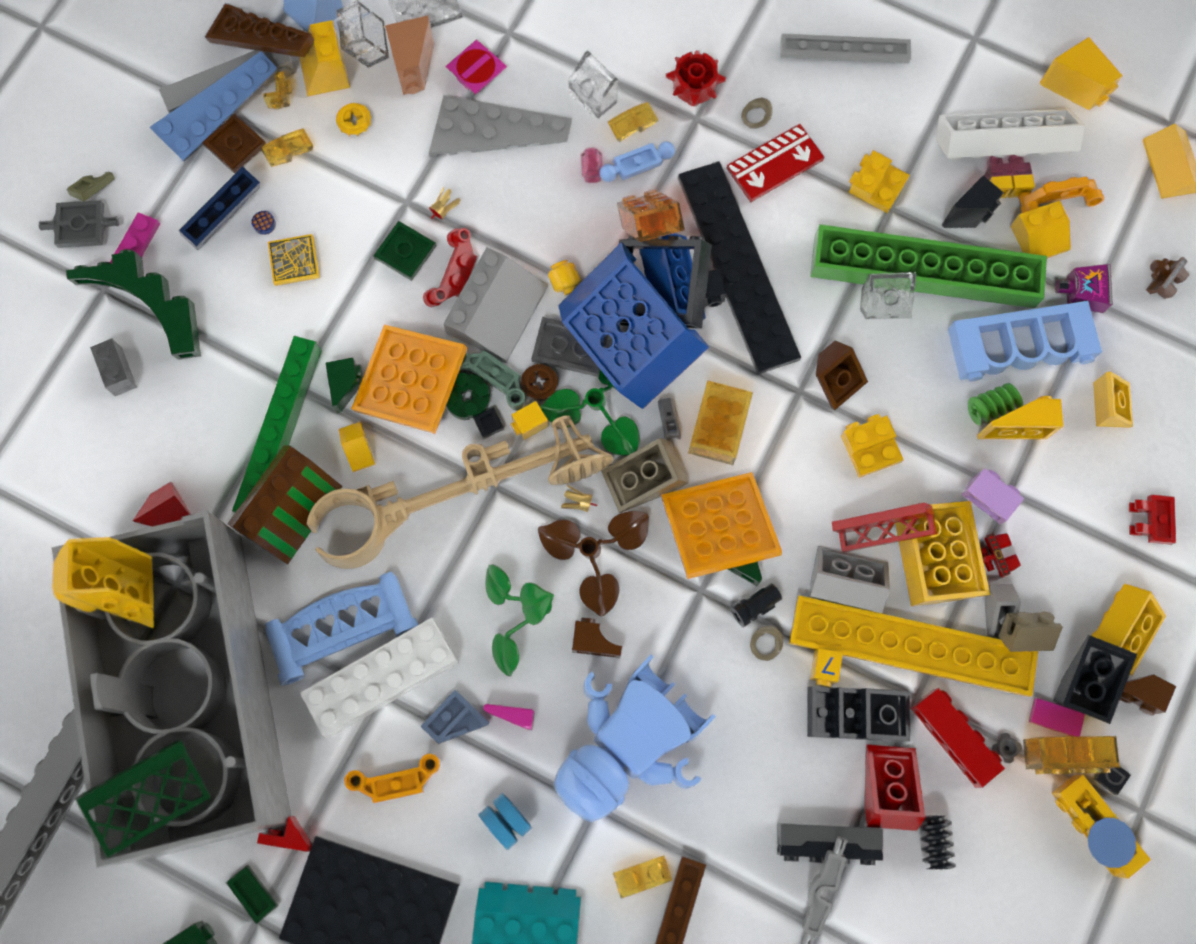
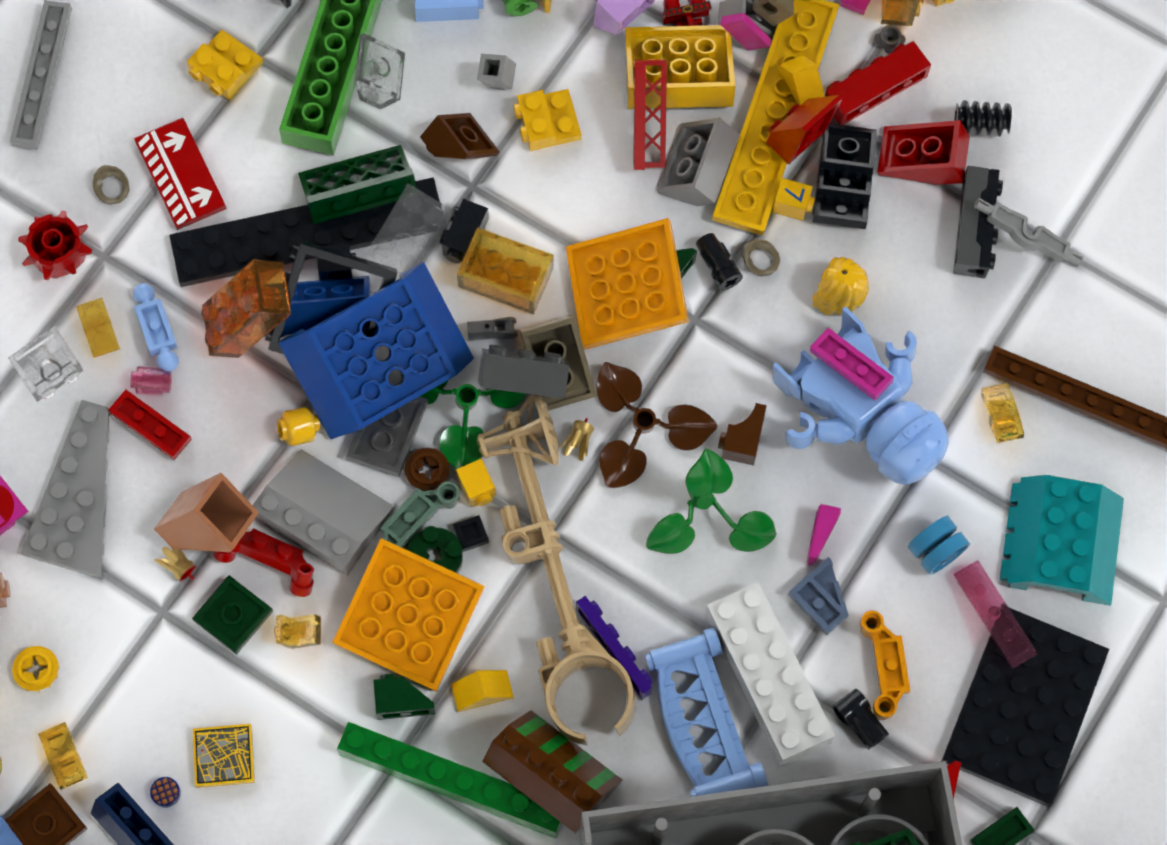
camera: 85 degrees left, 5 degrees down
none -> red plate [108,389,192,461]
none -> nougat slope [154,473,259,552]
none -> clear yellow bracket [274,614,321,649]
none -> dark green fence [298,145,418,224]
none -> clear plate [367,184,455,274]
none -> black brick [440,198,489,265]
none -> light grey brick [477,53,516,89]
none -> dark grey brick [478,345,569,399]
none -> dark purple plate [576,596,653,700]
none -> dark pink tile [721,13,771,51]
none -> red slope [766,95,843,164]
none -> yellow slope [778,55,825,105]
none -> dark pink plate [810,328,894,401]
none -> yellow hair [812,257,869,316]
none -> black piece [832,689,889,750]
none -> clear pink tile [954,560,1037,669]

